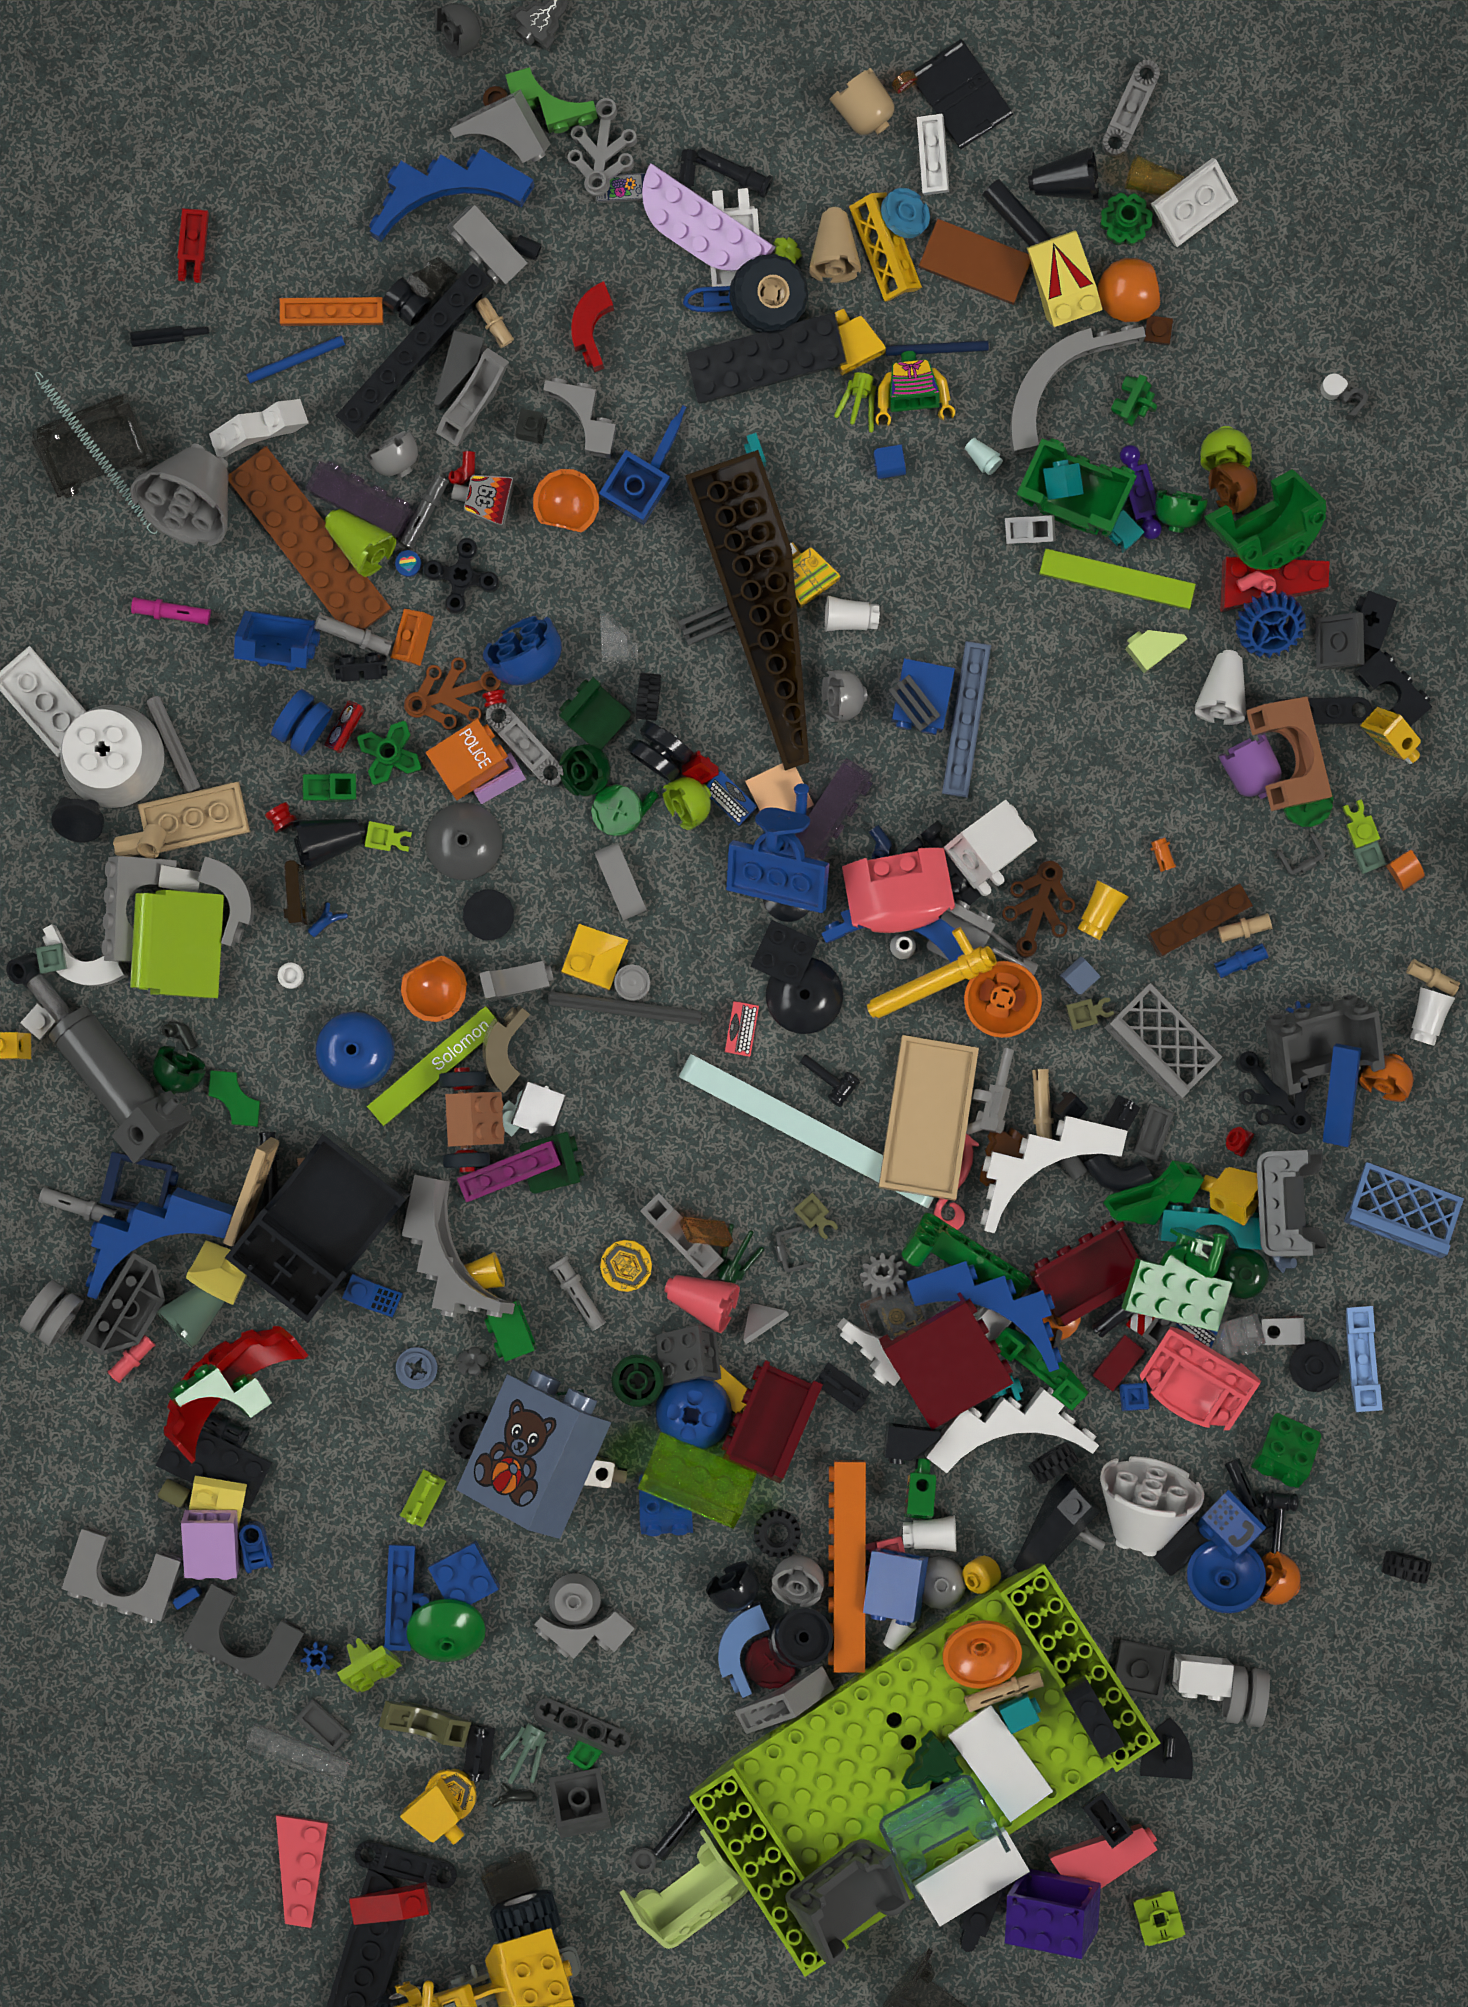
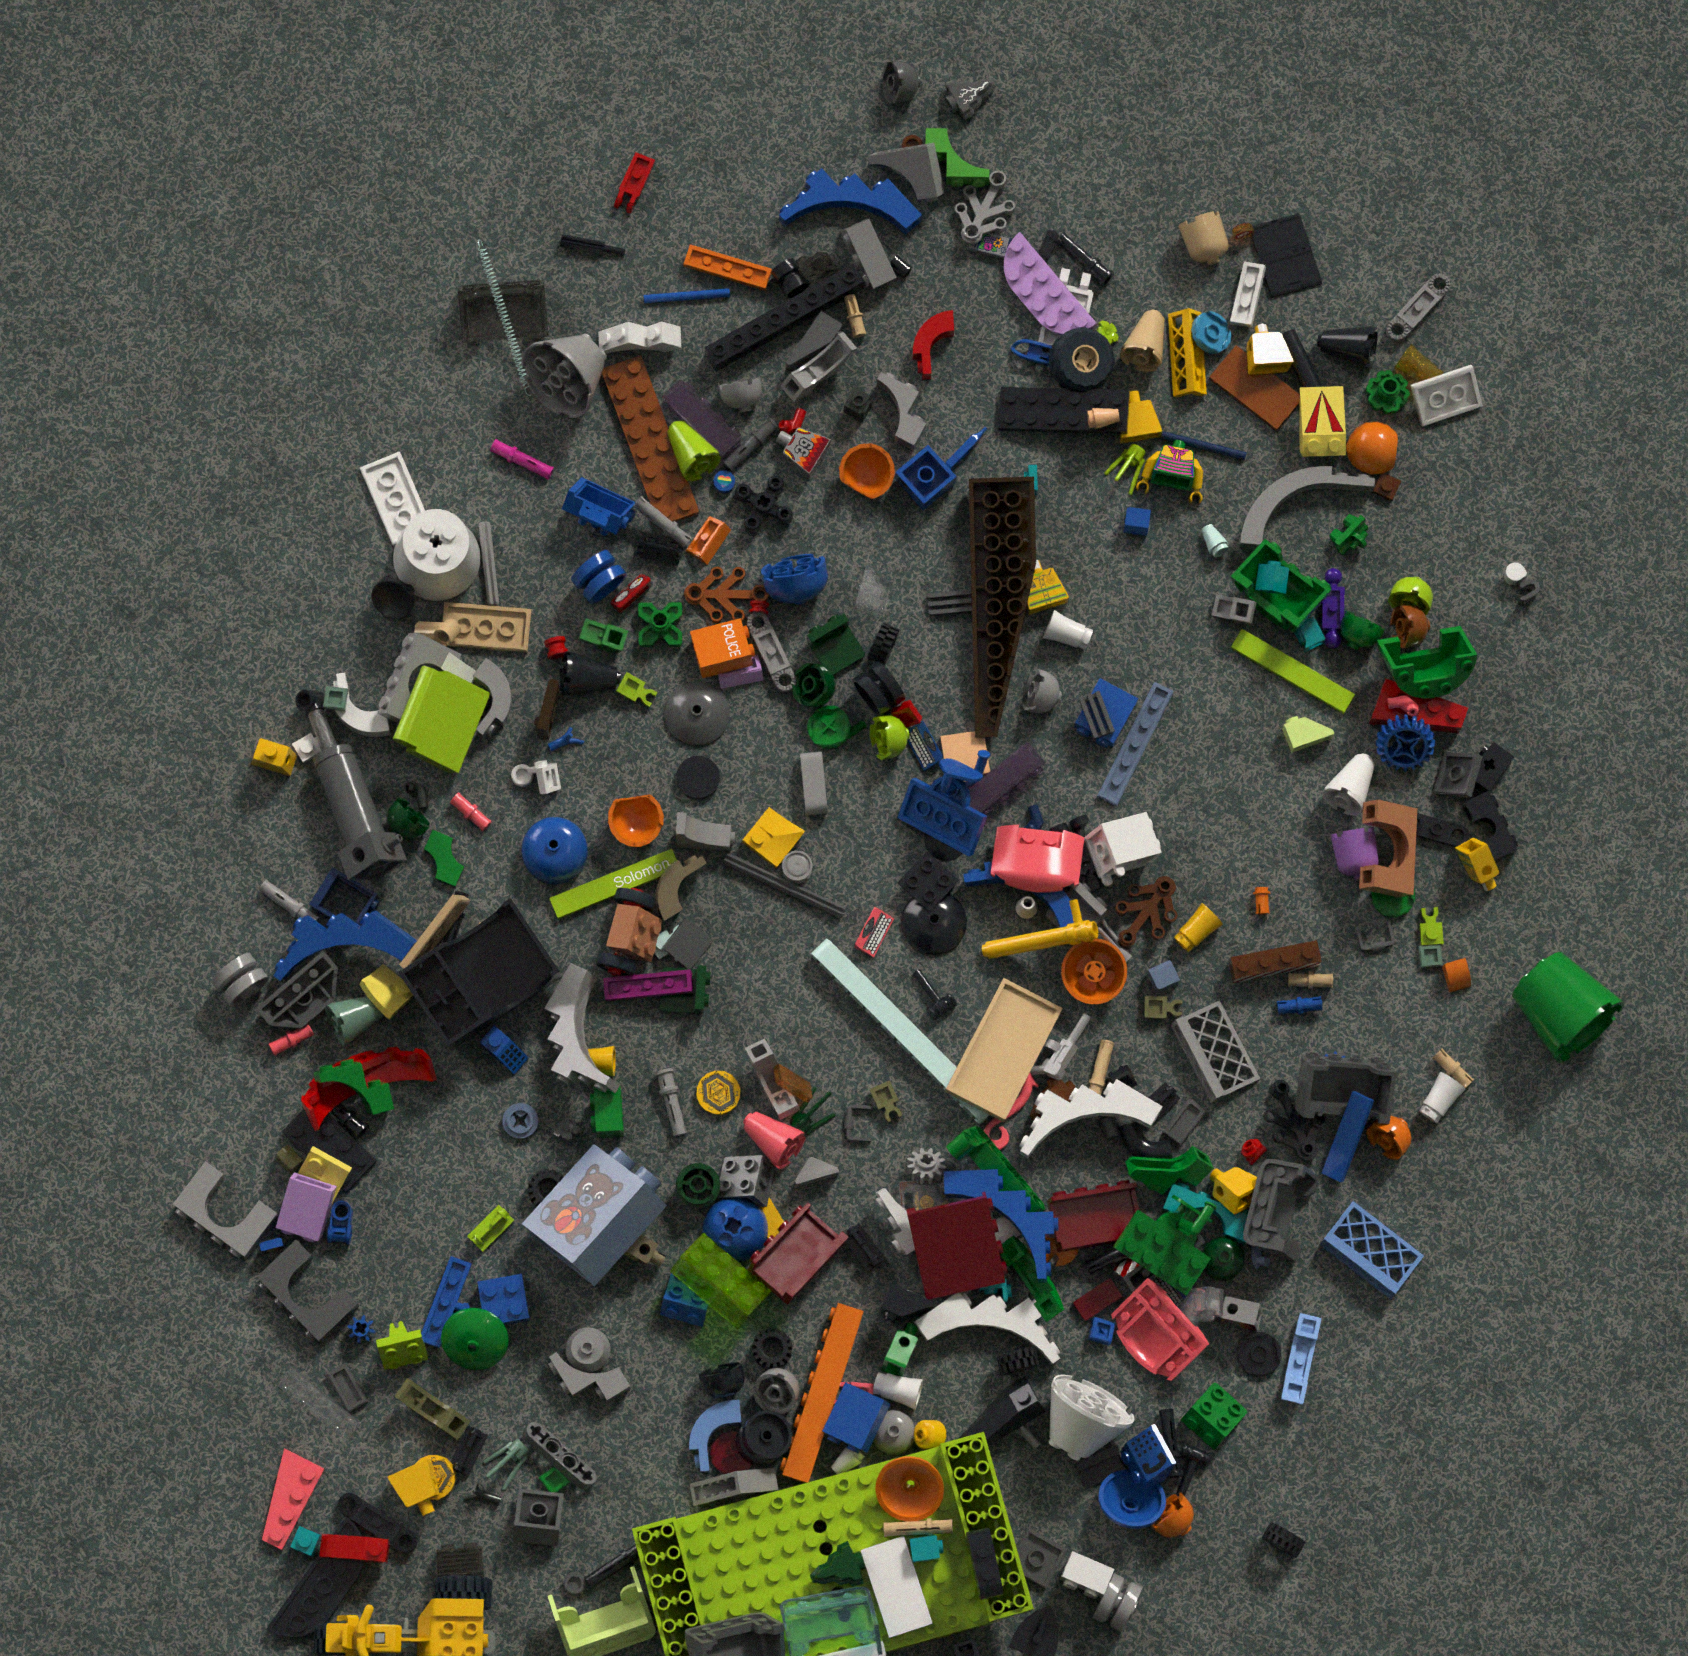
camera: 15 degrees right, 10 degrees down
none -> teal brick [290,1526,322,1558]
none -> coral pin [450,792,492,832]
none -> white bracket [527,760,561,794]
none -> light nougat cone [1087,408,1120,430]
none -> yellow torso [1246,324,1293,375]

